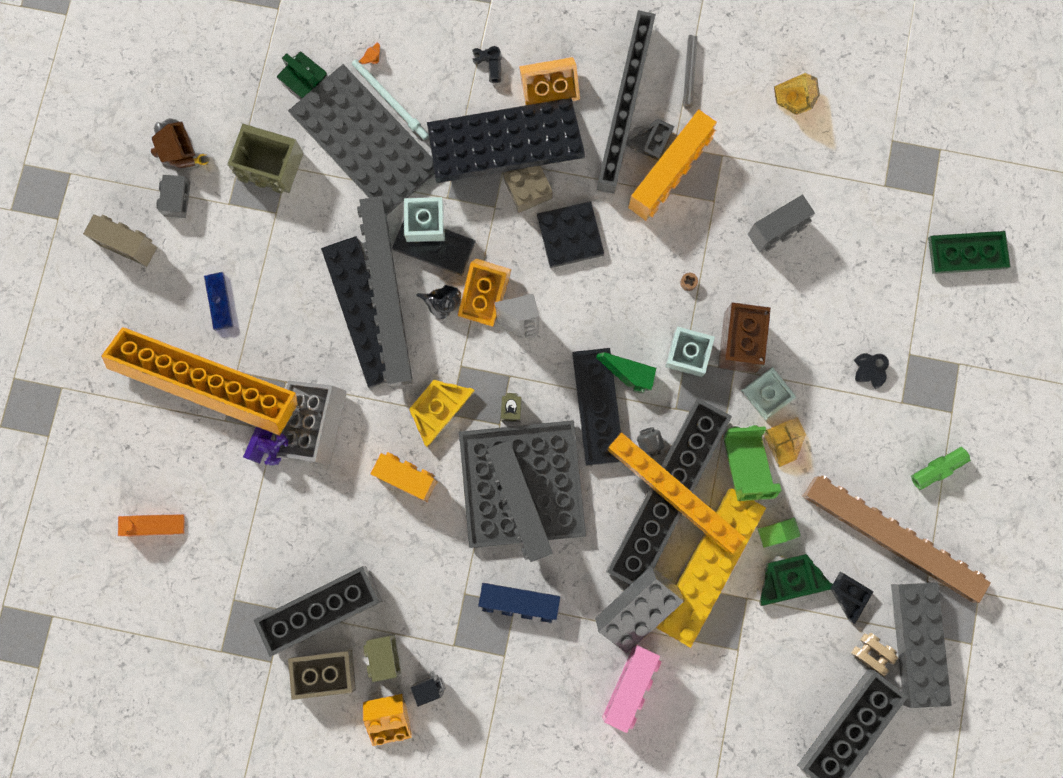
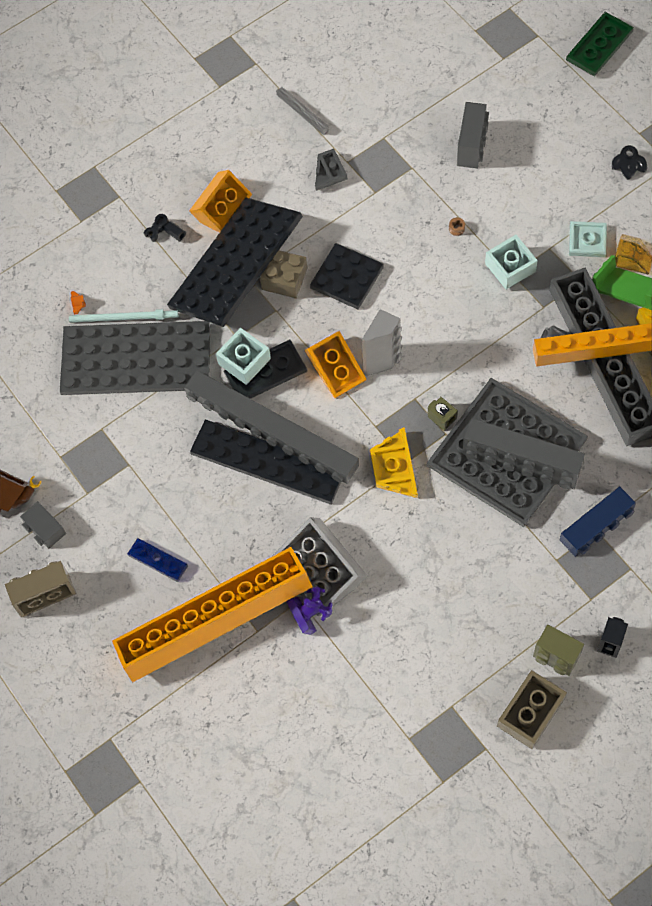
camera: 45 degrees left, 15 degrees down
orange slope [118,514,184,537] -> none
olive container [227,123,304,194] -> none
dark grey brick [253,566,382,657] -> none
dark green bracket [277,51,327,99] -> none
light orange slope [363,694,412,746] -> none
light orange brick [370,452,438,502] -> none
black hair [416,285,461,319] -> none
black plate [572,348,621,466] -> none
dark grey brick [597,10,656,194] -> none
green slope [597,352,657,394] -> none
light orange brick [628,109,717,221] -> none
reddish brown container [718,302,771,373] -> none
clear yellow slope [774,73,820,115] -> none

